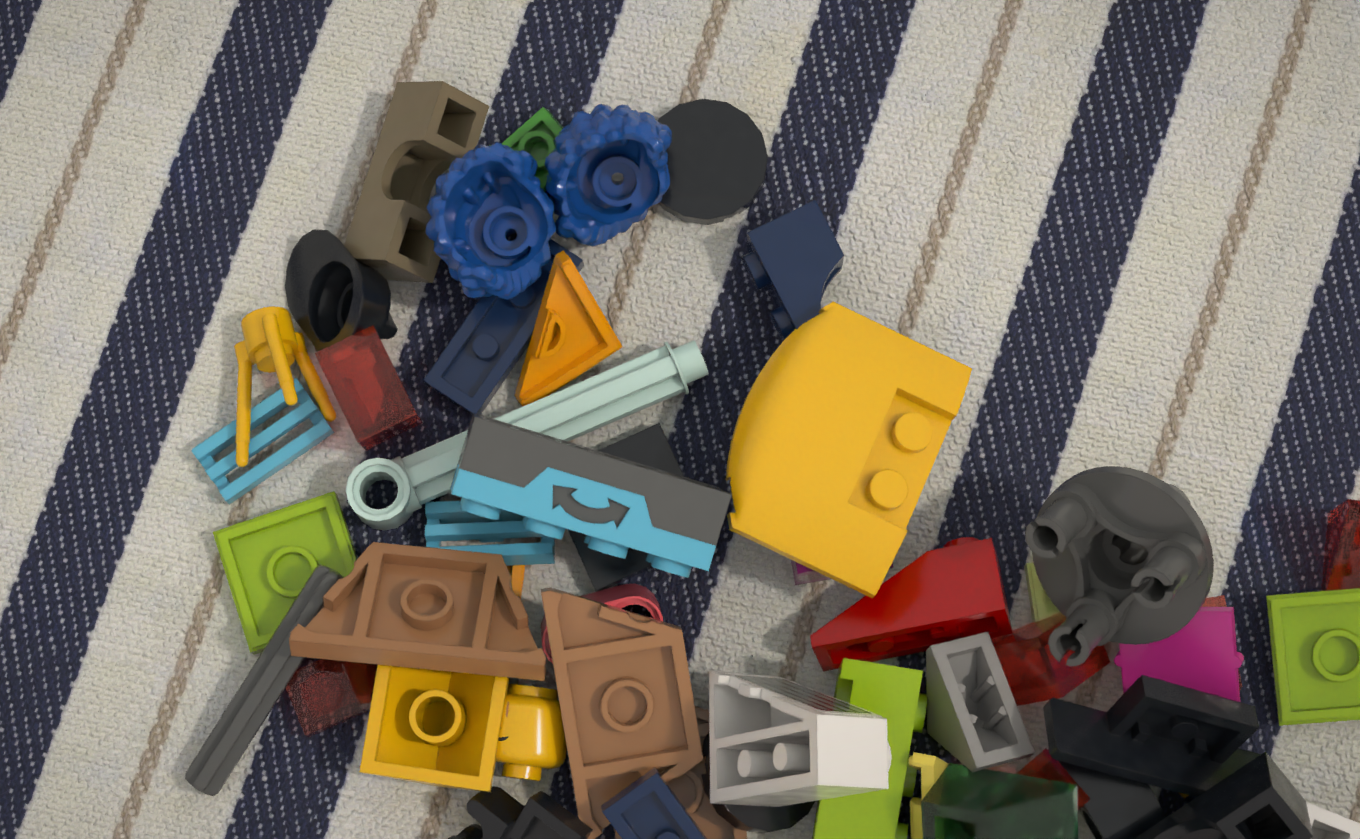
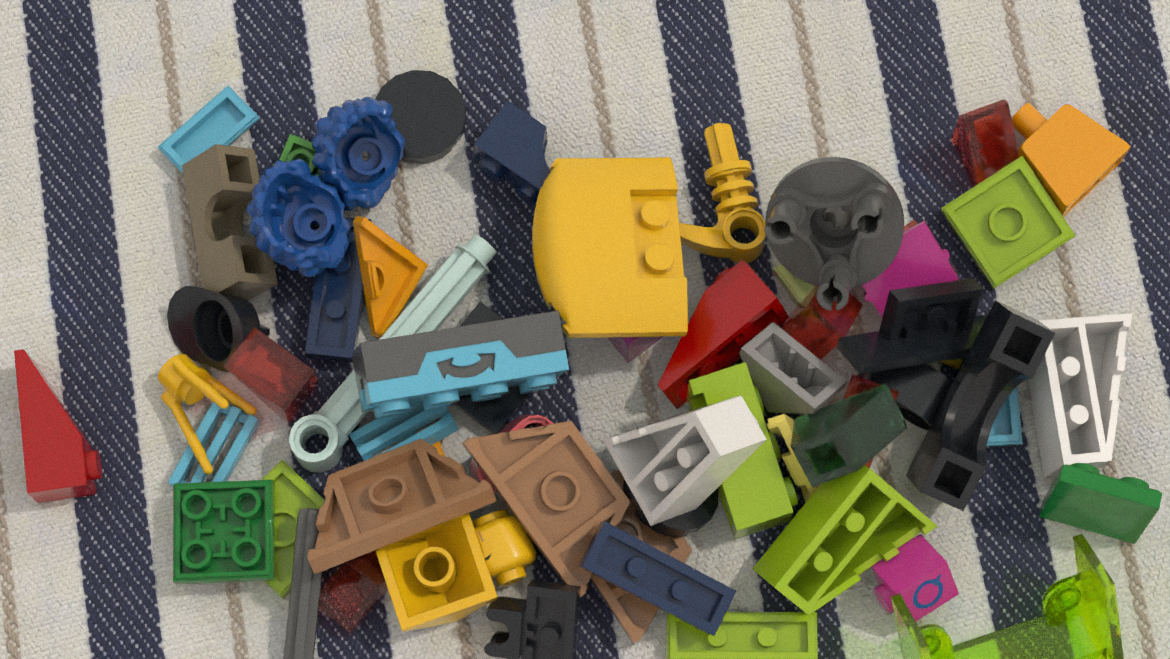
camera: 30 degrees left, 5 degrees down
none -> red slope [14,349,102,503]
none -> medium azure tile [158,85,260,175]
none -> green tile [173,480,275,585]
none -> yellow piece [679,123,766,263]

